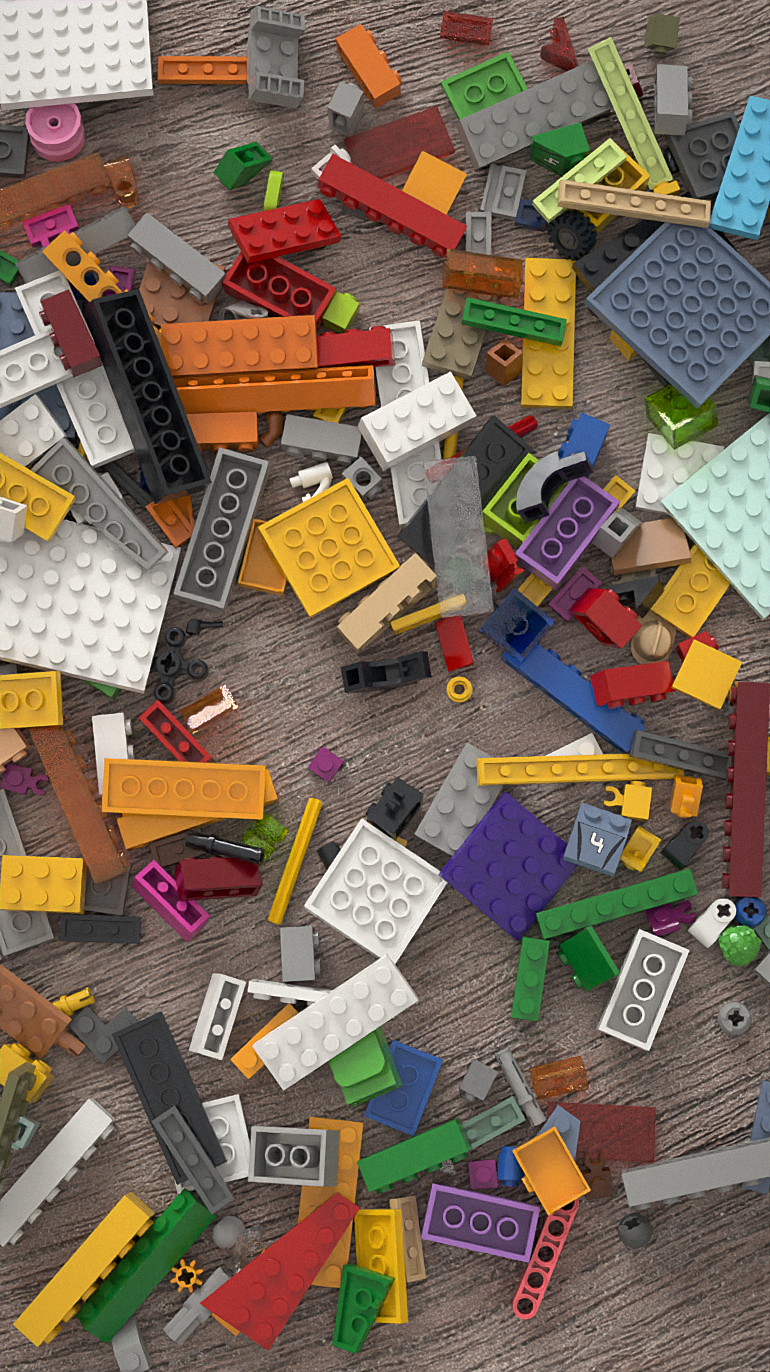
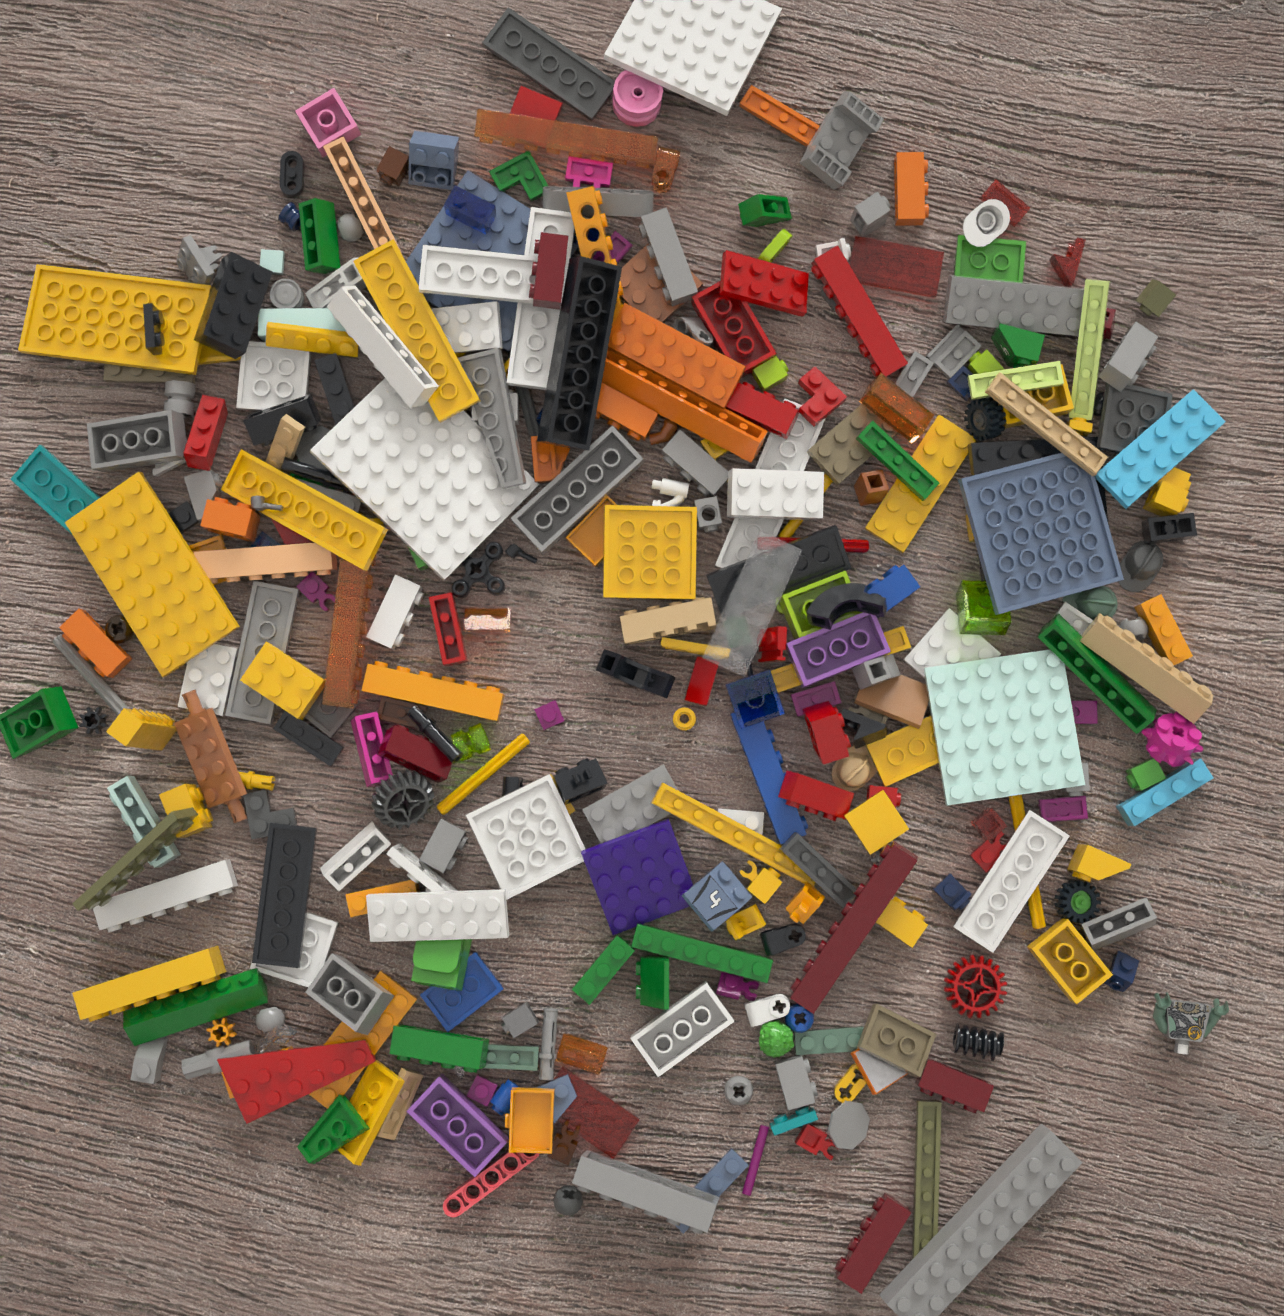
camera: 30 degrees right, 5 degrees up
light orange plate [102,758,266,819] -> none
dark grey plate [152,1106,235,1214] -> none
light orange tile [402,151,467,215] -> none
none -> dark grey gear [371,769,435,830]
none -> plate [798,367,847,427]
none -> white piece [963,199,1010,247]
none -> lime brick [967,350,1005,375]

